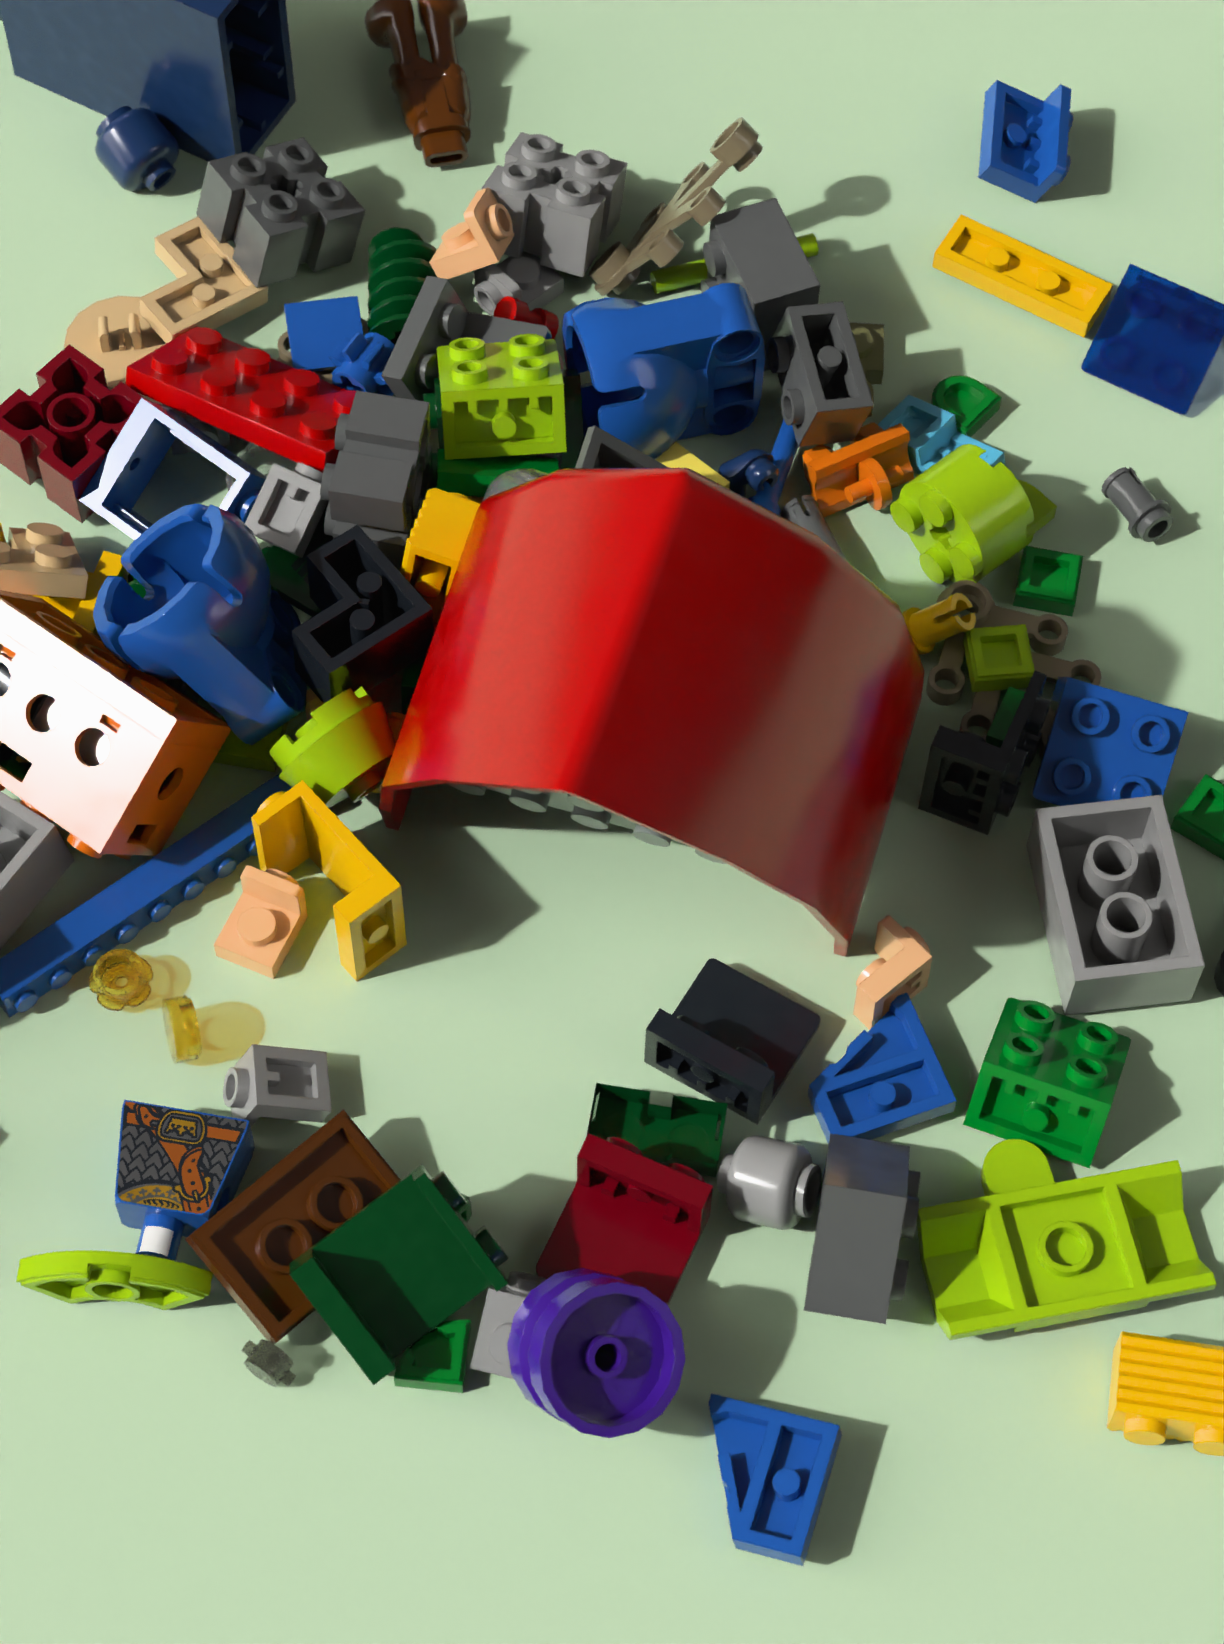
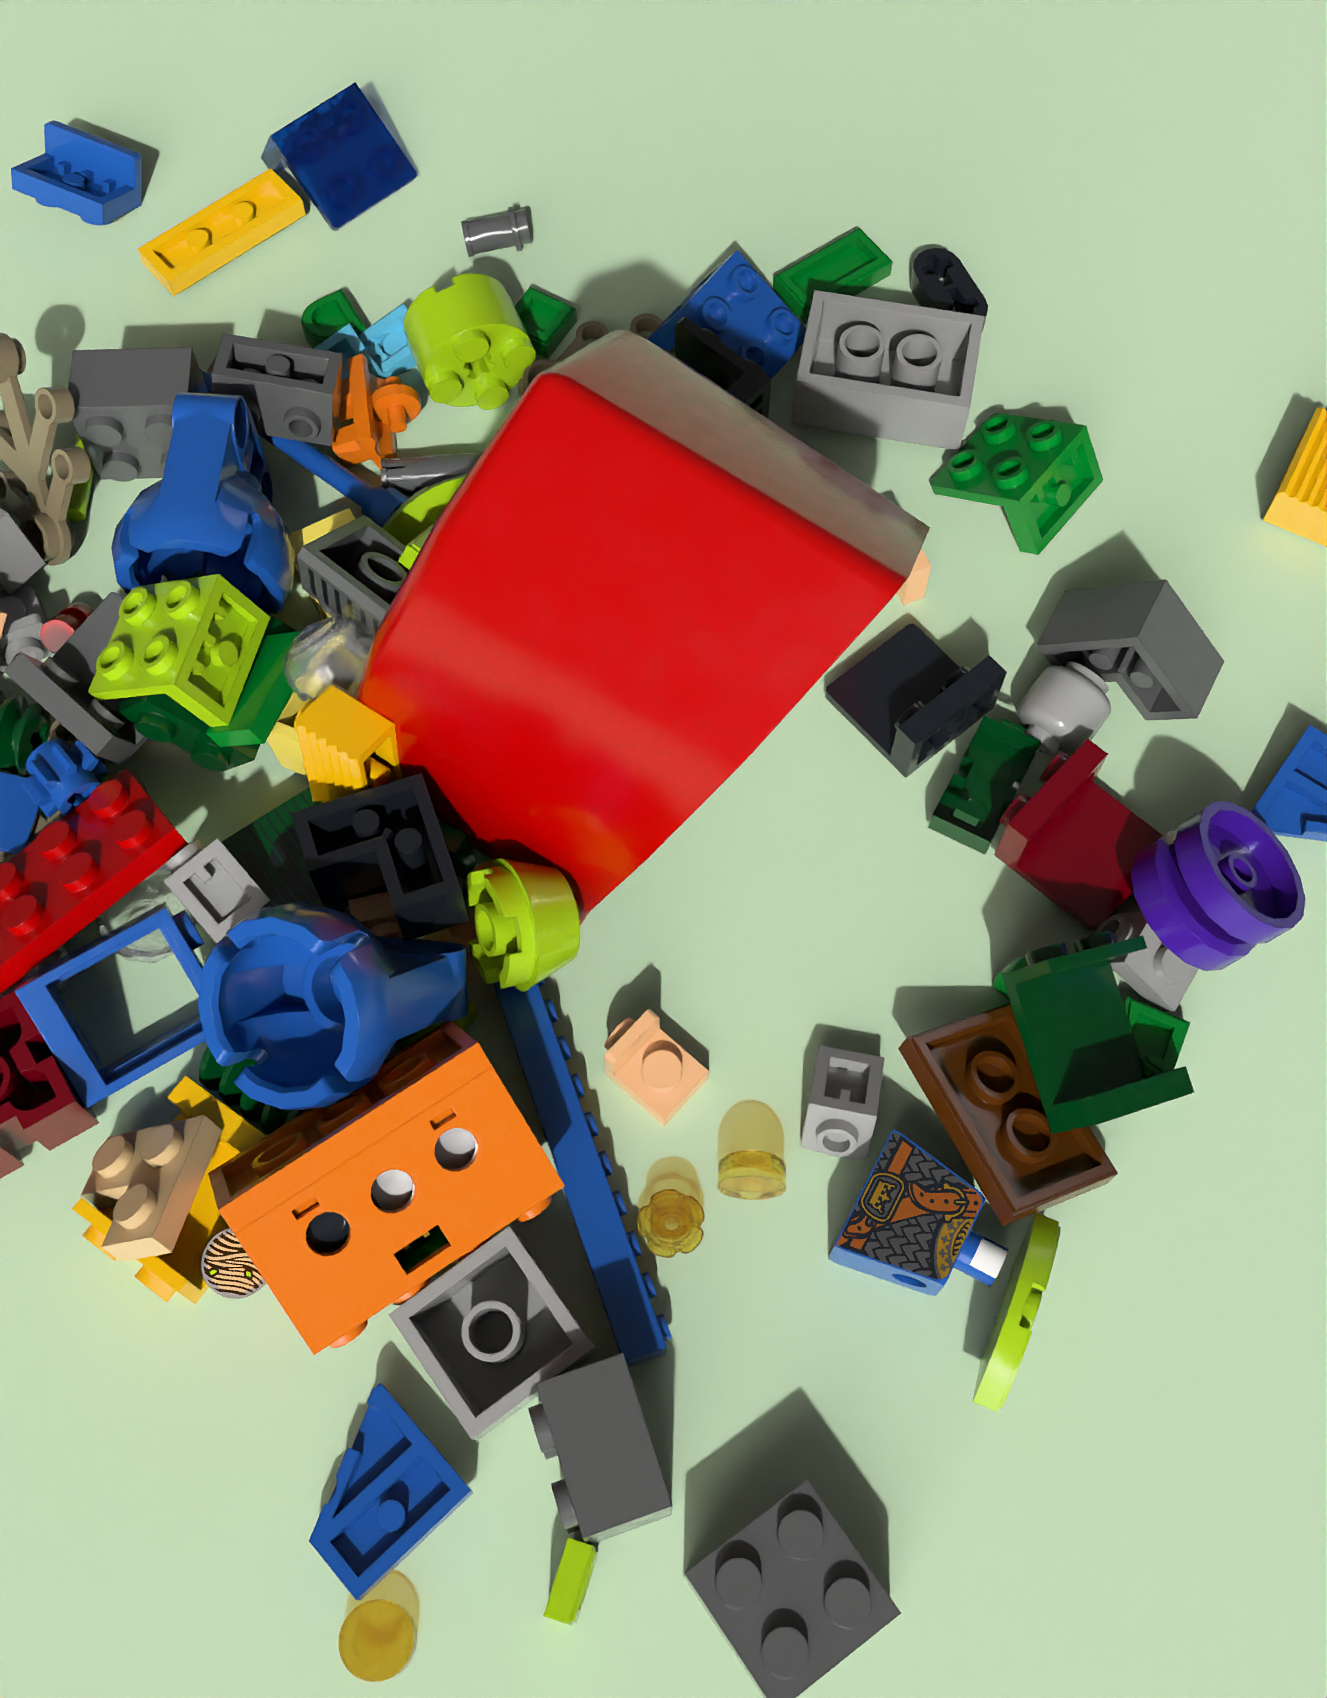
camera: 70 degrees left, 5 degrees up
clear smoke piece [242,1339,296,1387] -> none
yellow panel [251,780,407,982] -> none
dark grey brick [320,390,433,571] -> none
dark blue arm [718,449,779,498] -> none
blue wing [807,993,957,1144] -> none
lime piece [917,1160,1217,1340] -> none
lime tile [981,1139,1055,1196] -> none

